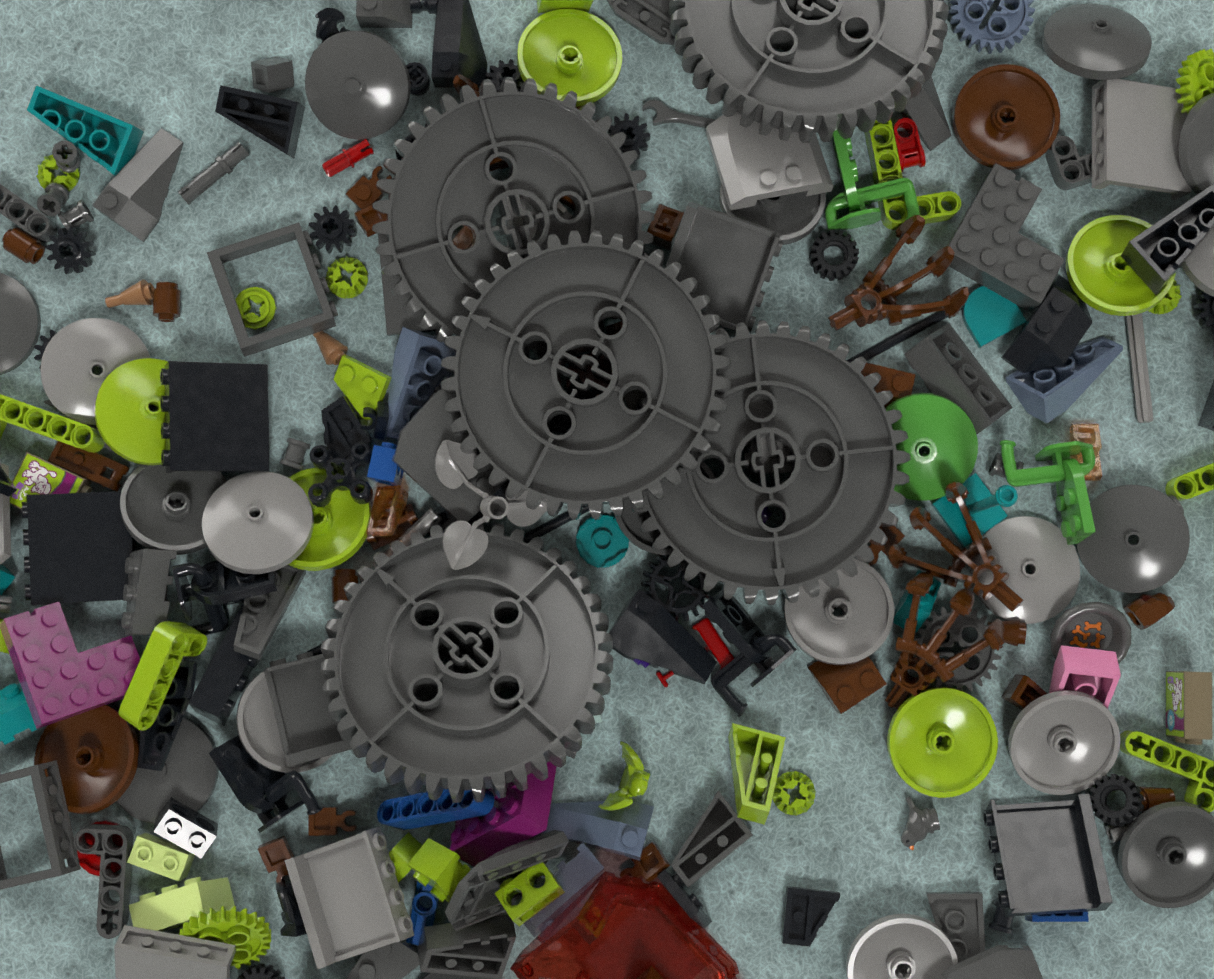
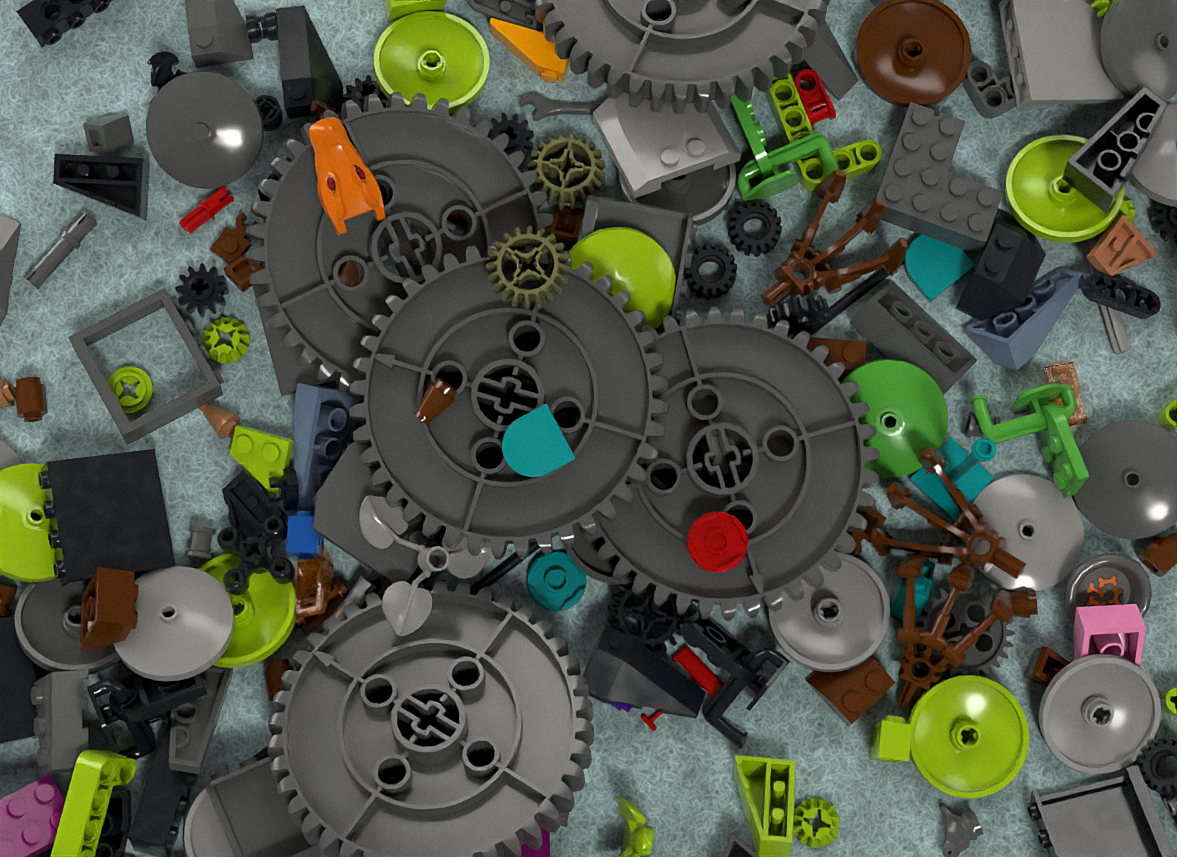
camera: 15 degrees left, 5 degrees down
none -> reddish brown slope [80,567,138,651]
none -> orange animal [308,117,386,236]
none -> reddish brown cone [414,378,458,425]
none -> olive gear [486,226,570,310]
none -> light orange slope [489,18,570,83]
none -> teal tile [502,404,576,477]
none -> olive gear [528,132,606,210]
none -> lime dish [569,227,676,333]
none -> black tyre [683,243,737,300]
none -> red tile [687,511,748,573]
none -> black gear [766,294,830,336]
none -> lime brick [870,716,913,764]
none -> black beam [1081,272,1161,319]
none -> nougat wing [1087,214,1158,276]

